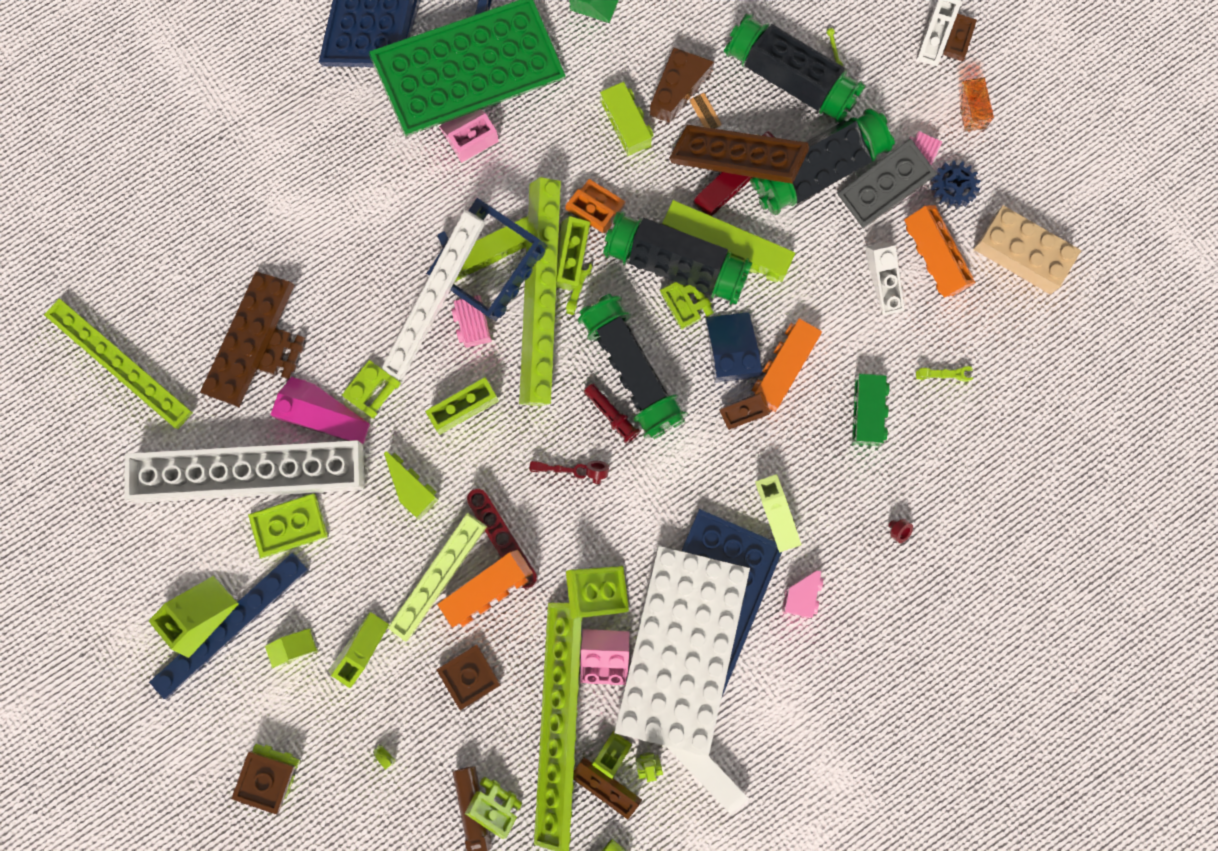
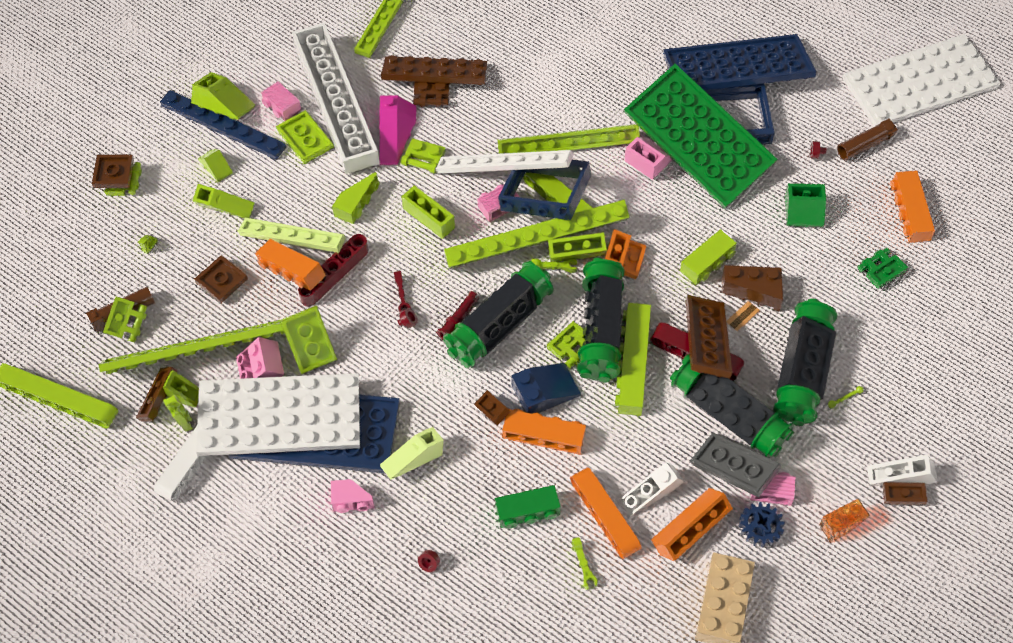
camera: 75 degrees right, 20 degrees down
none -> bright pink brick [261,81,301,121]
none -> lime plate [497,124,640,154]
none -> orange beam [570,467,642,559]

